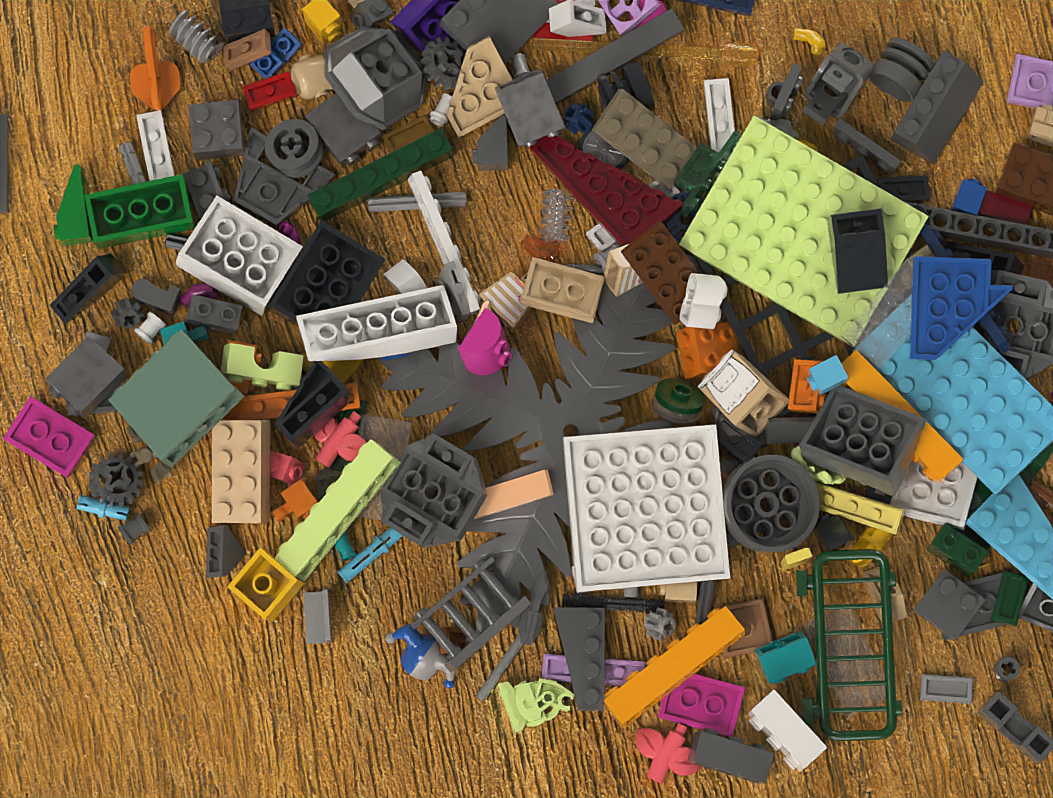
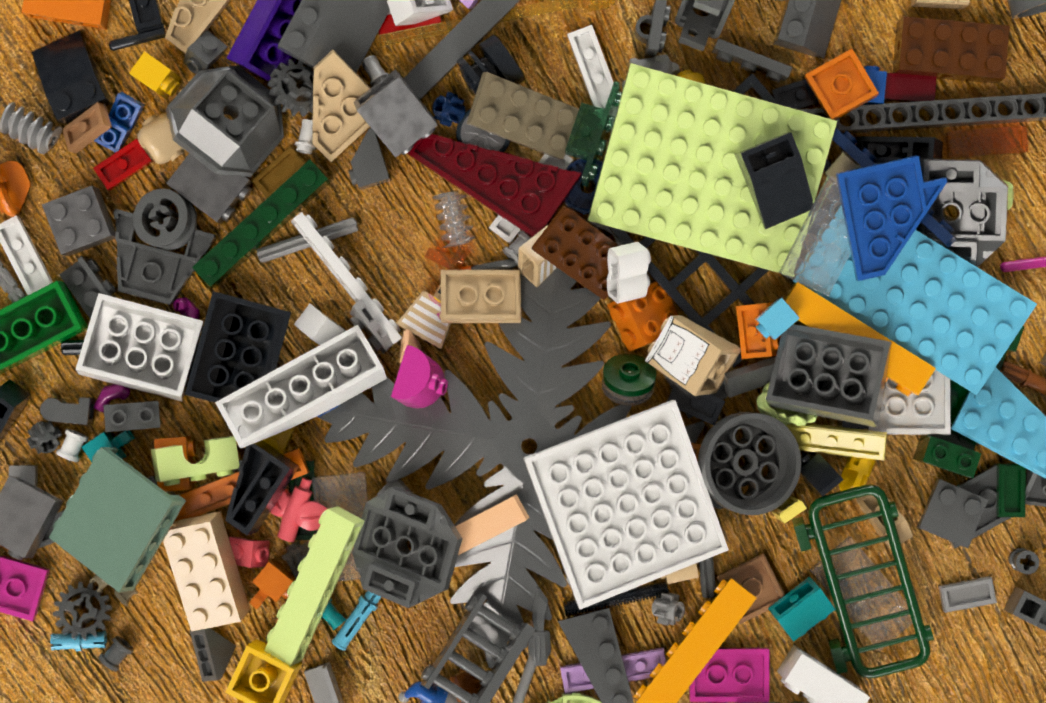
camera: 20 degrees left, 10 degrees up
none -> orange tile [805,49,879,120]

